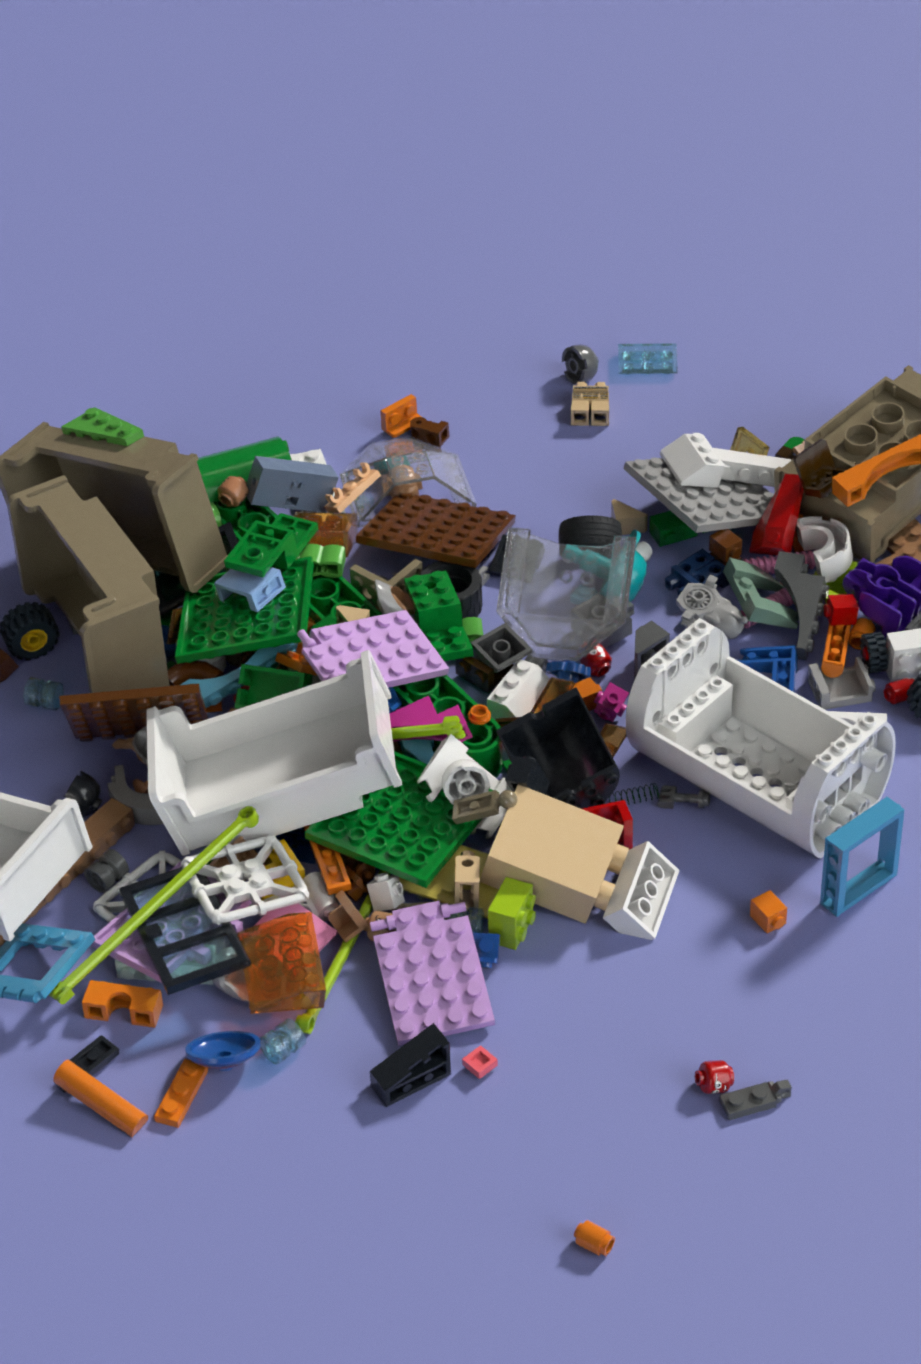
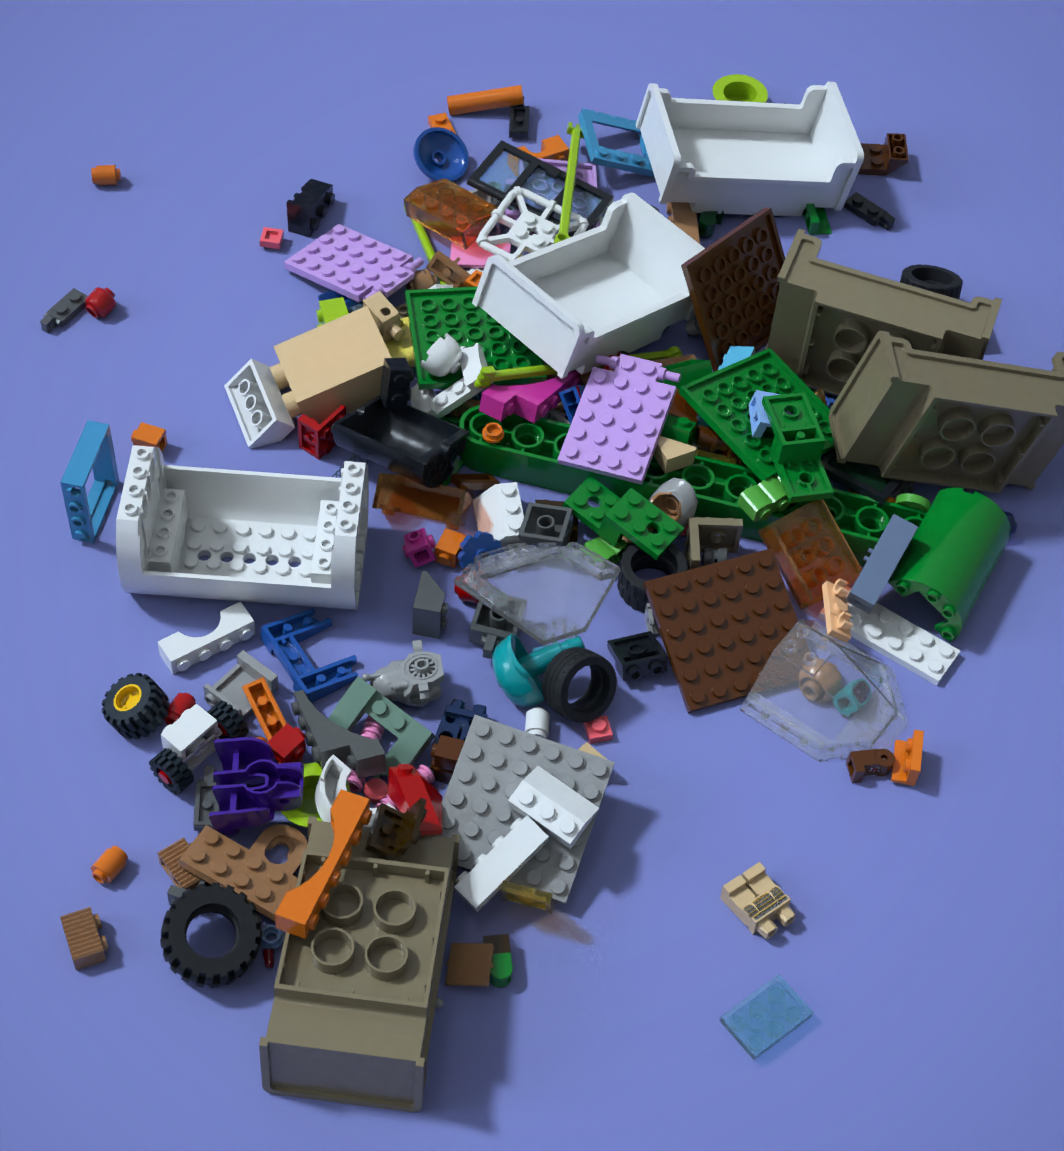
camera: 135 degrees right, 10 degrees up
bright green wing [61,407,144,446] -> none
nougat head [217,476,249,507] -> none
clear light blue wheel [259,1018,306,1065] -> none
dark tan plate [452,790,517,824] -> none
dark grey cylinder [562,344,599,384] -> none

